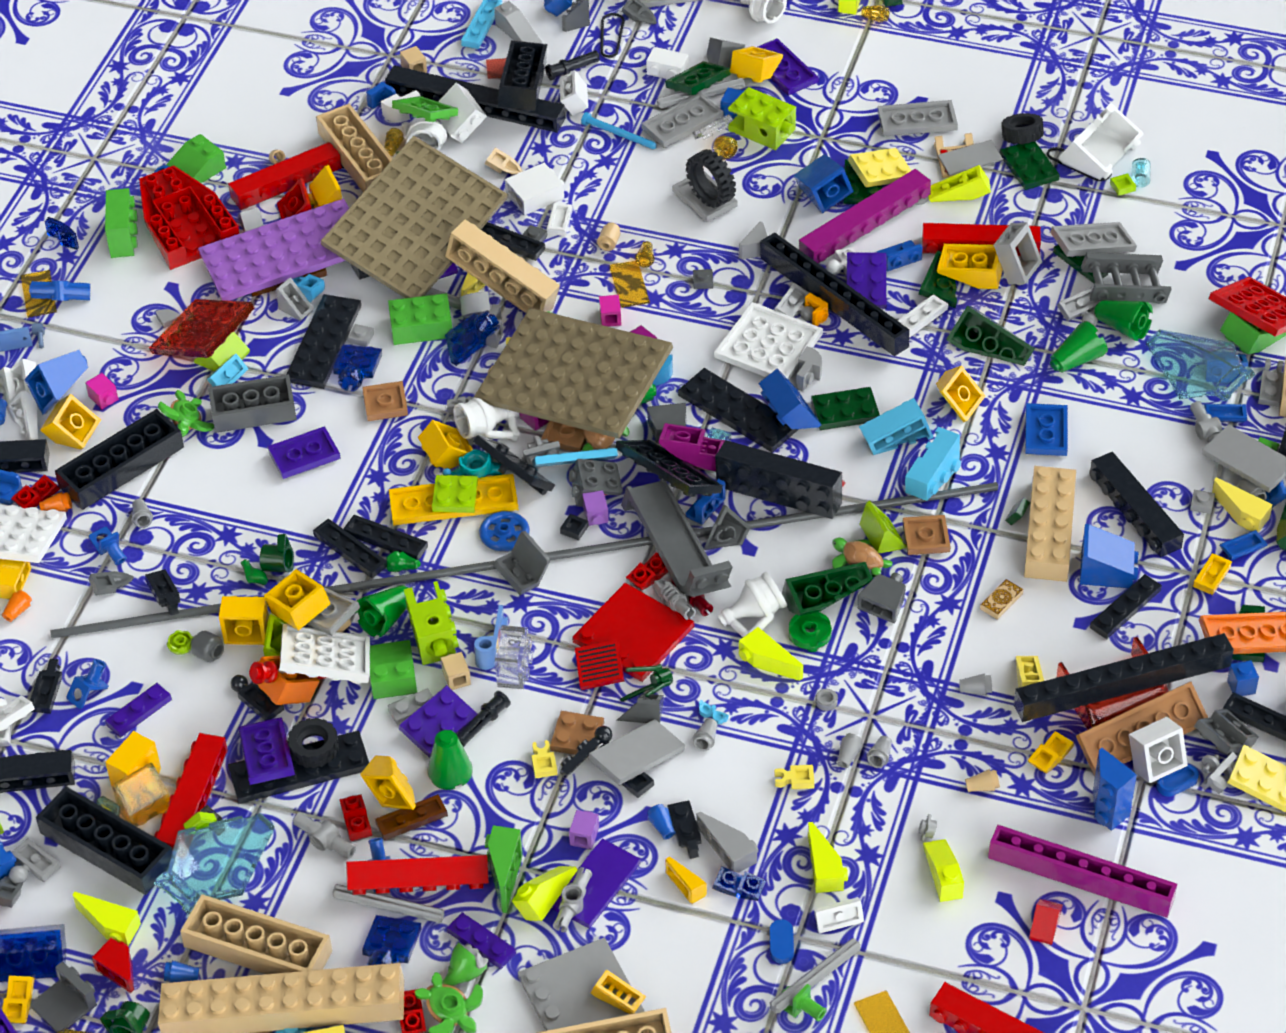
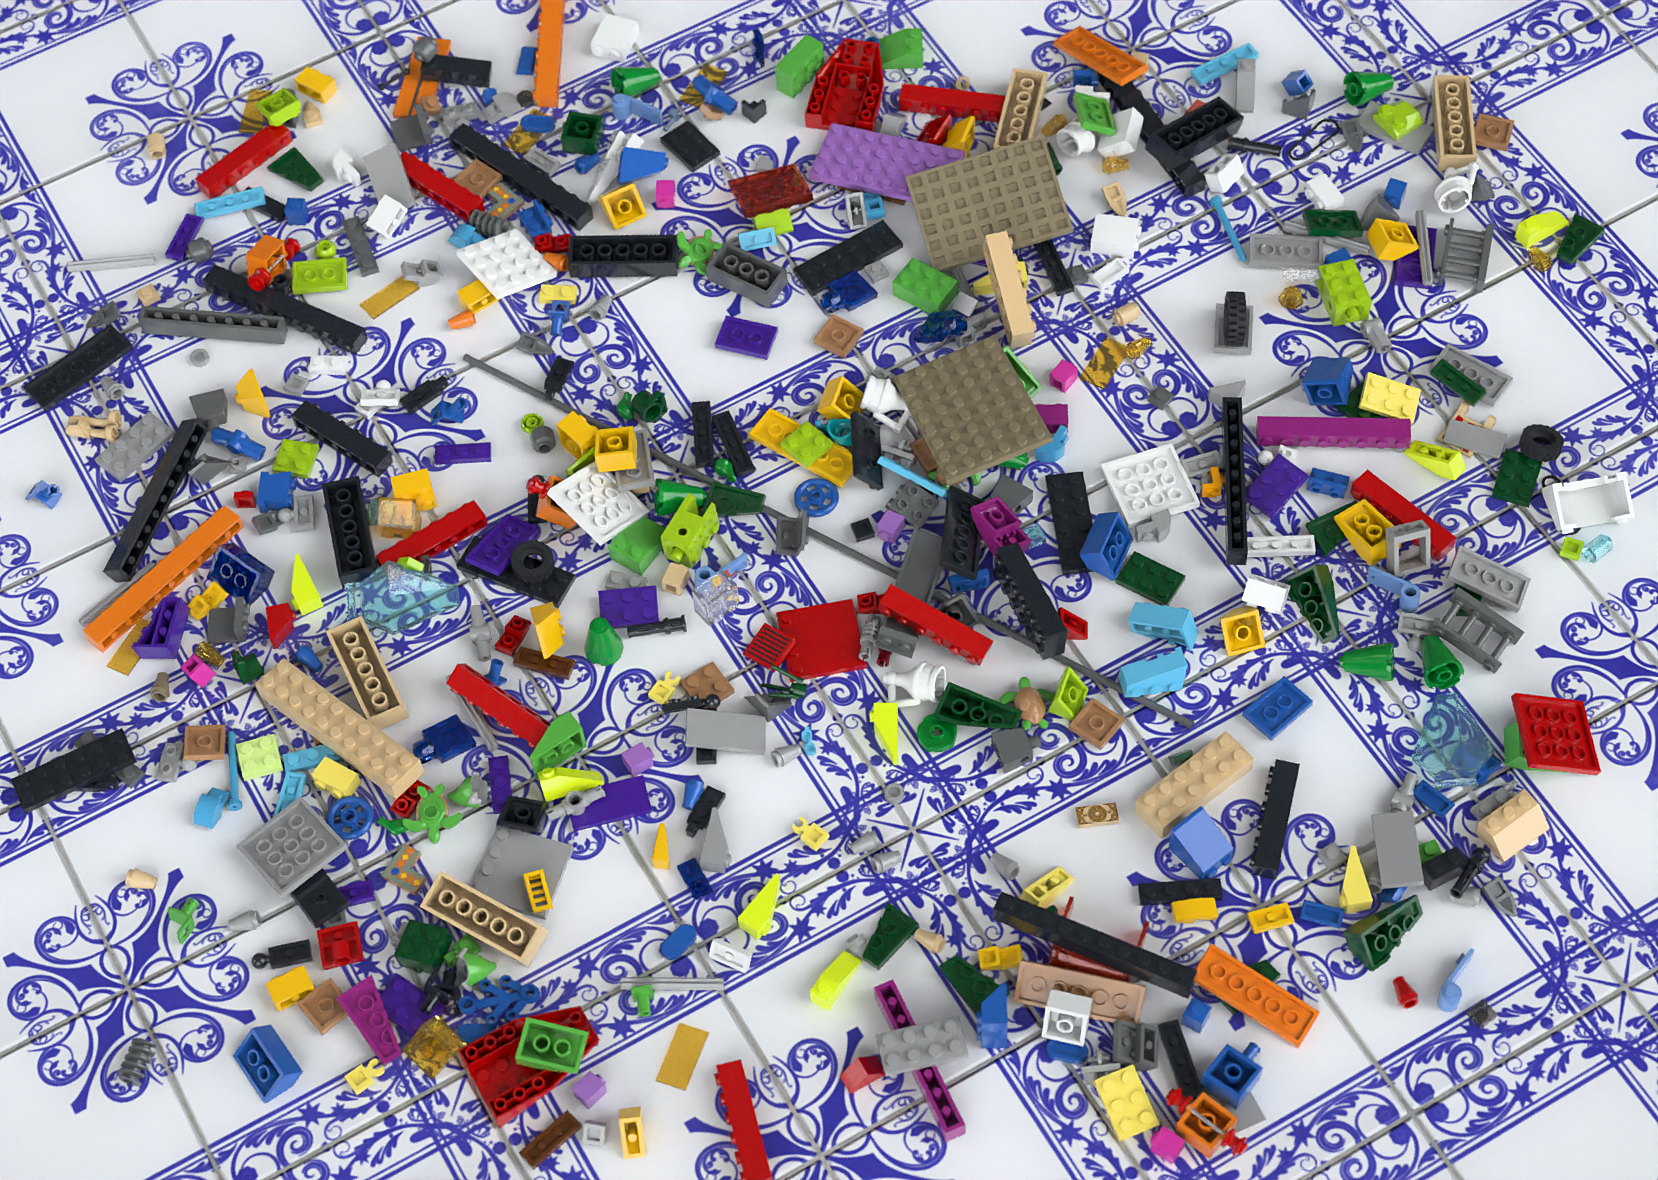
camera: 45 degrees right, 10 degrees up
none -> black slope [497,795,548,833]
none -> light yellow plate [539,284,578,305]
none -> black plate [660,120,720,173]
none -> medium nougat plate [699,104,724,121]
none -> dark green wing [701,481,766,517]
none -> black panel [741,99,767,124]
none -> dark green wing [862,902,919,971]
none -> light grey plate [876,1016,969,1077]
none -> red brick [878,584,993,666]
none -> dark green wing [939,955,1010,1016]
none -> orange tile [1054,26,1148,86]
none -> clear yellow cone [1102,157,1129,175]
none -> yellow slope [1171,898,1219,924]
none -> white brick [1242,574,1291,613]
none -> light grey piece [1360,317,1392,354]
none -> medium blue door [1367,566,1421,613]
none -> blue brick [1383,178,1407,210]
none -> light grey axle [1415,210,1433,286]
none -> dark green plate [1430,358,1486,407]
none -> dark grey fence [1436,218,1494,293]

